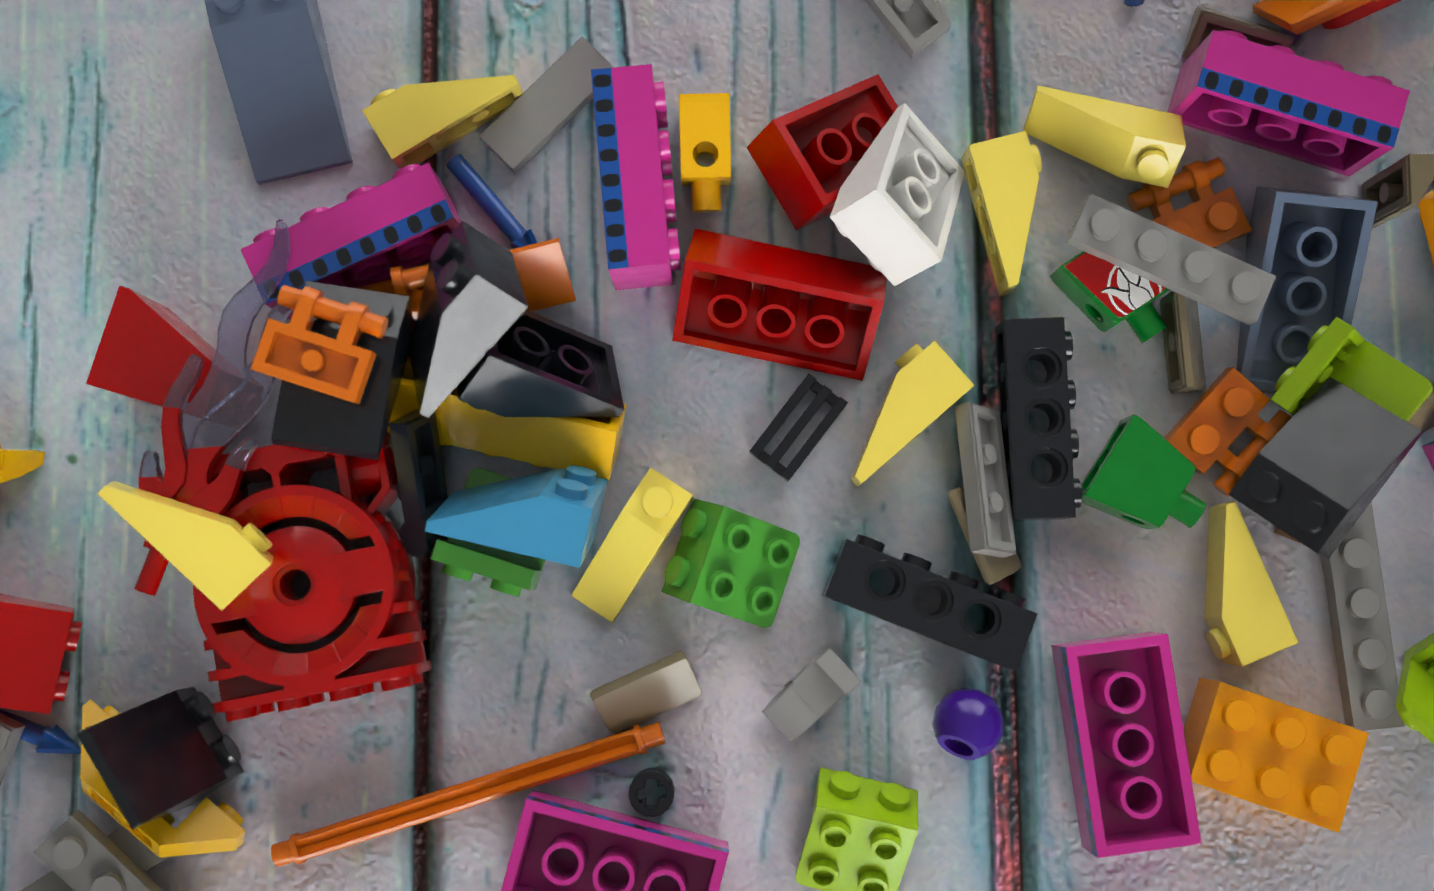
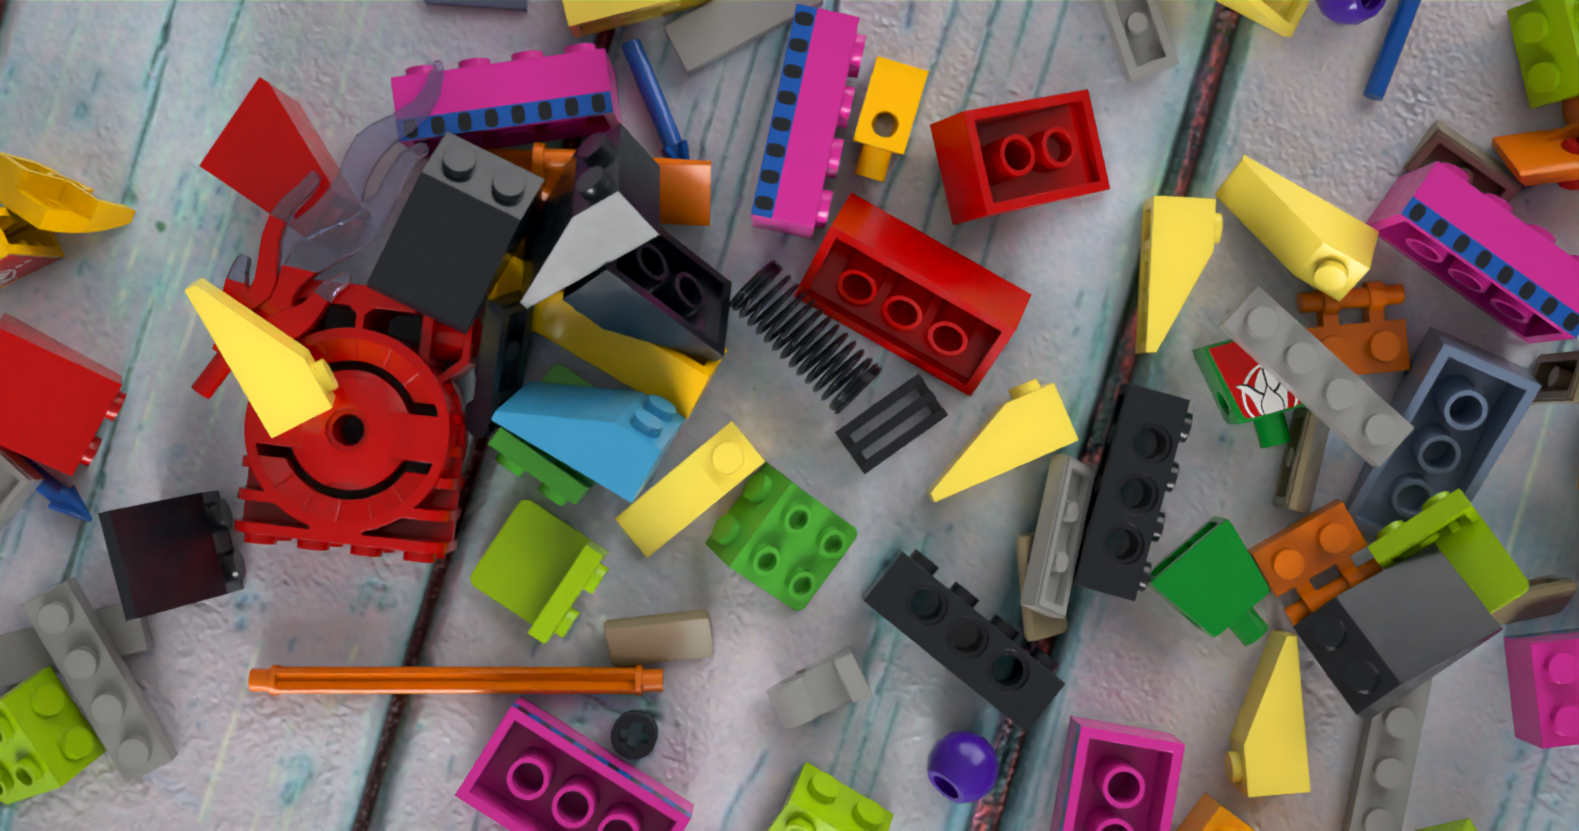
camera: 20 degrees right, 5 degrees up
yellow slope [80,699,245,858] -> none
orange plate [251,285,388,405] -> none
white slope [830,103,965,286] -> none
none -> lime bracket [470,499,610,644]
none -> black piece [729,260,882,414]

